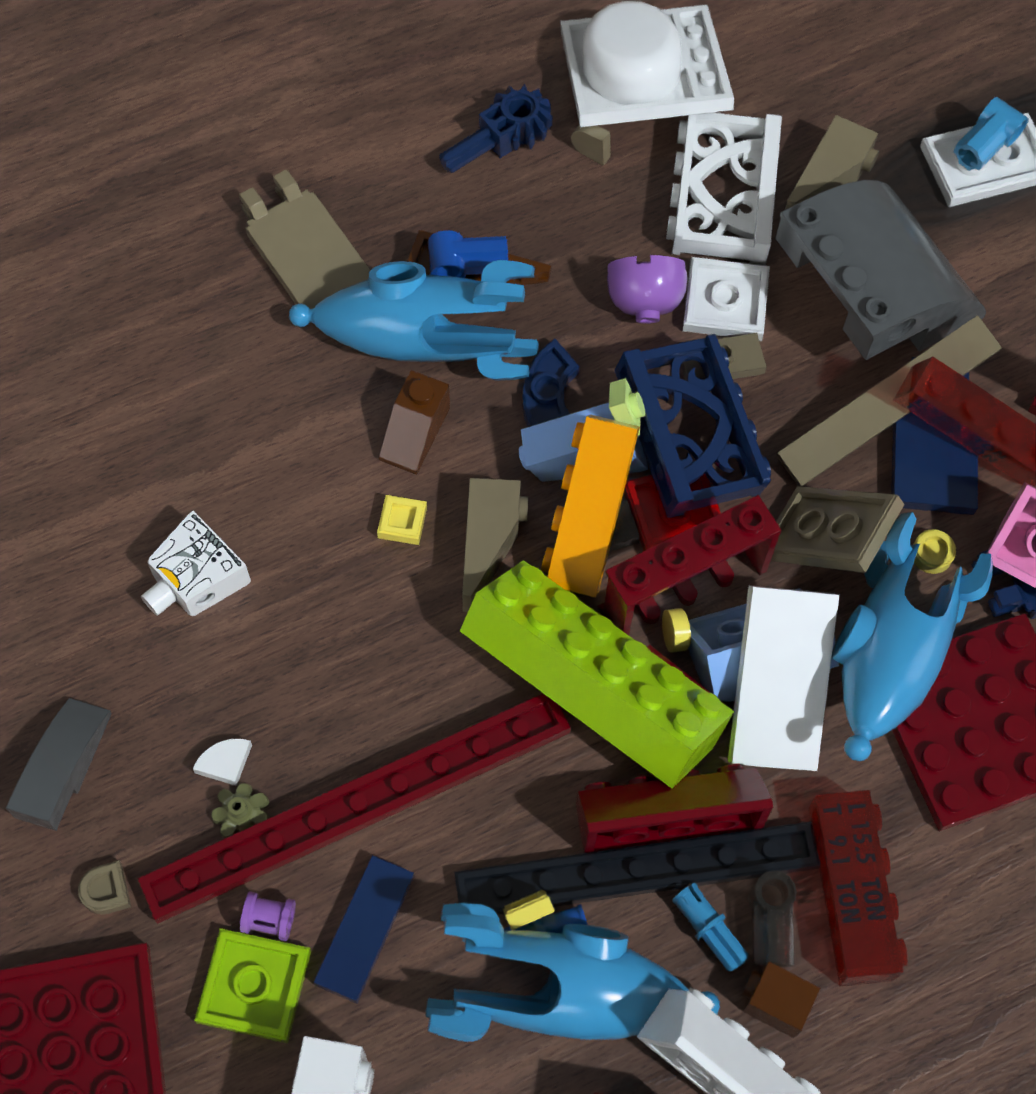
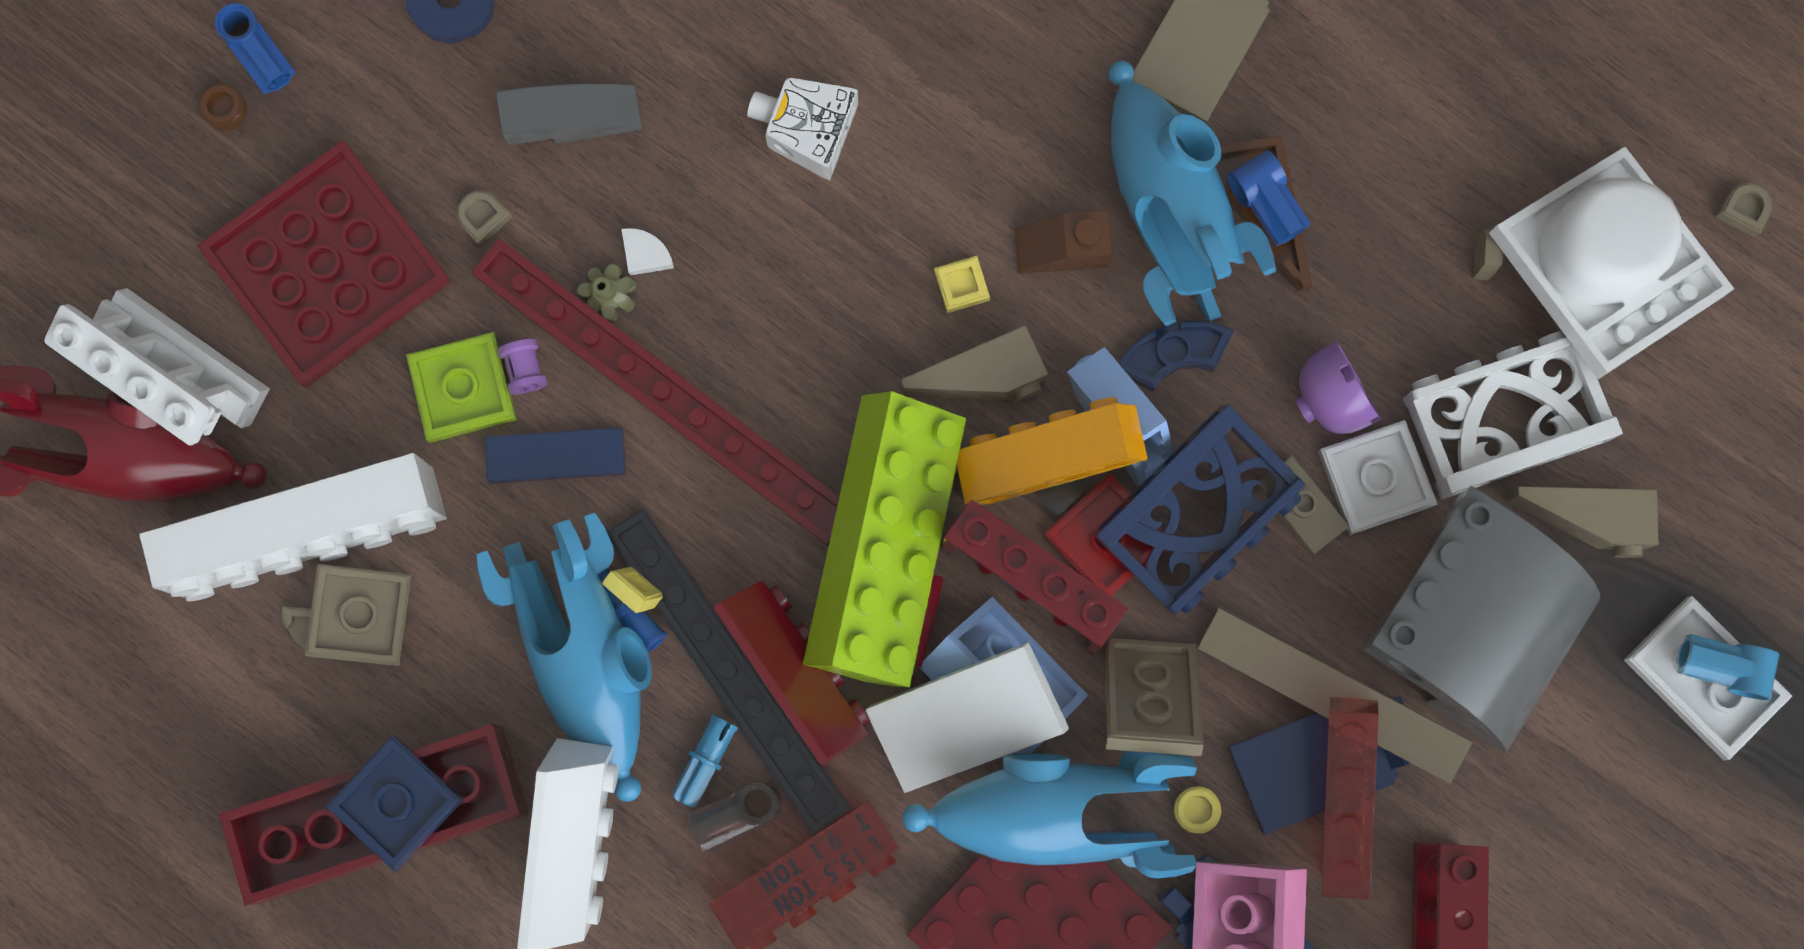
camera: 65 degrees right, 15 degrees up
dark blue gear [439,83,553,173] -> none
yellowish green plate [609,378,645,436] -> none
light yellow tile [662,608,691,653] -> none
reddish brown brick [741,962,821,1038] -> none

